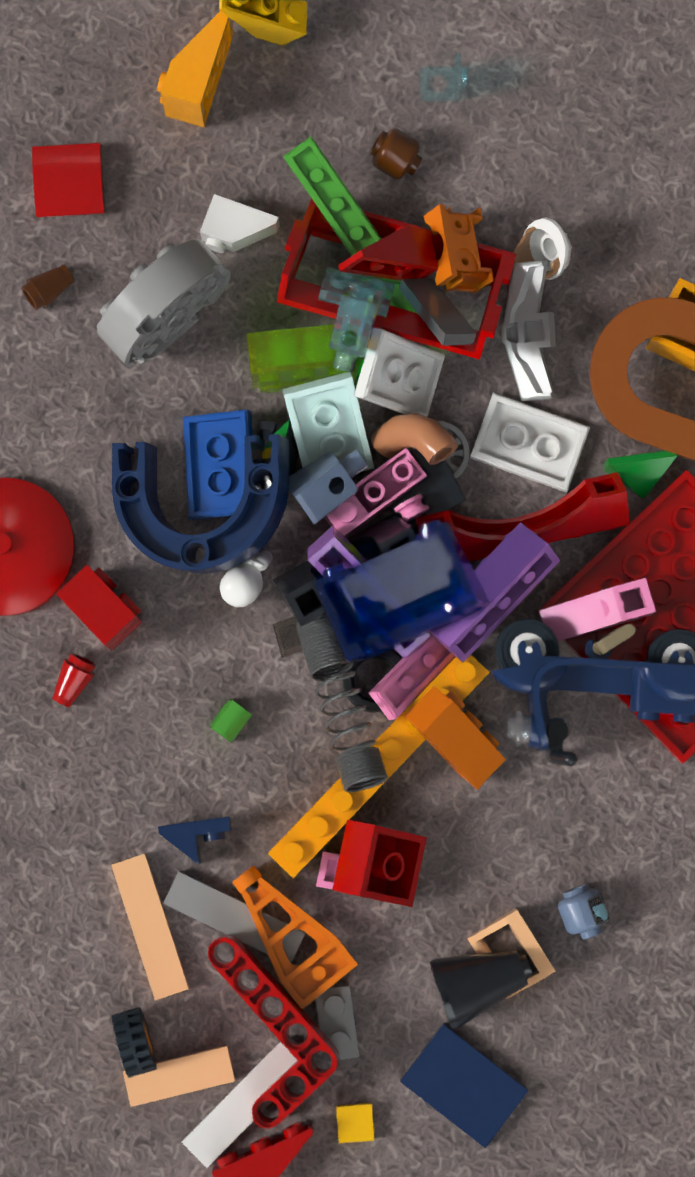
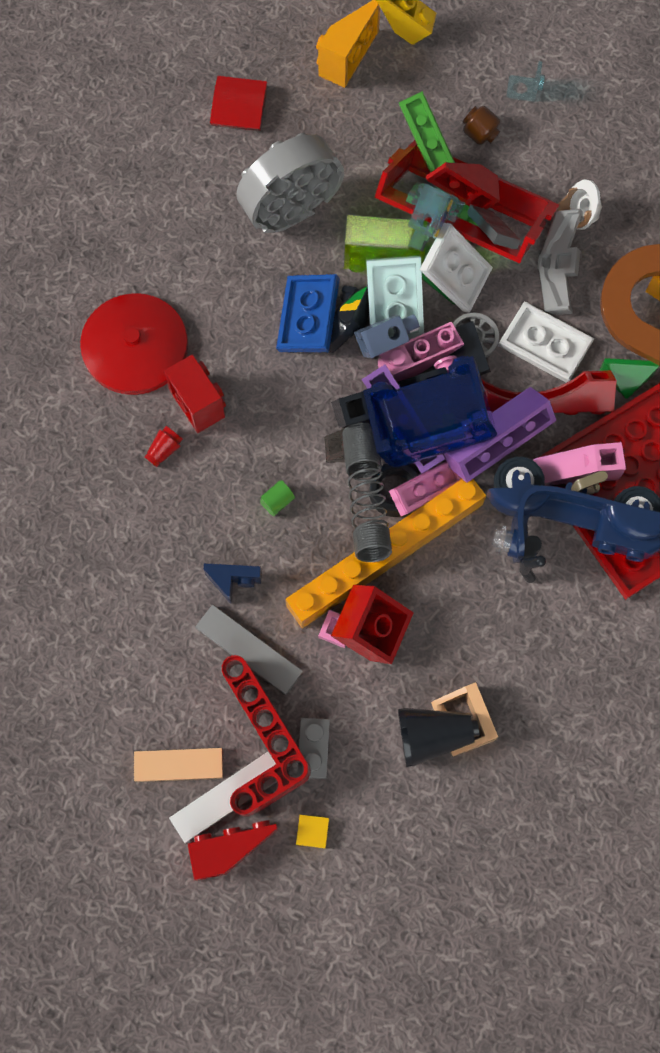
camera: 15 degrees right, 10 degrees down
reddish brown cone [21,264,74,310] -> none
light nougat tile [111,853,190,1001] -> none
dark blue piece [112,434,289,574] -> none
black wheel [112,1007,157,1078] -> none
white slope [200,194,279,253] -> none
white piece [220,550,273,607] -> none
orange plate [232,865,358,1009] -> none
nougat cylinder [371,413,458,465] -> none
dark blue tile [400,1023,528,1148] -> none
orange brick [405,686,506,790] -> none
orange piece [424,204,494,294] -> none
sand blue head [558,884,609,939] -> none

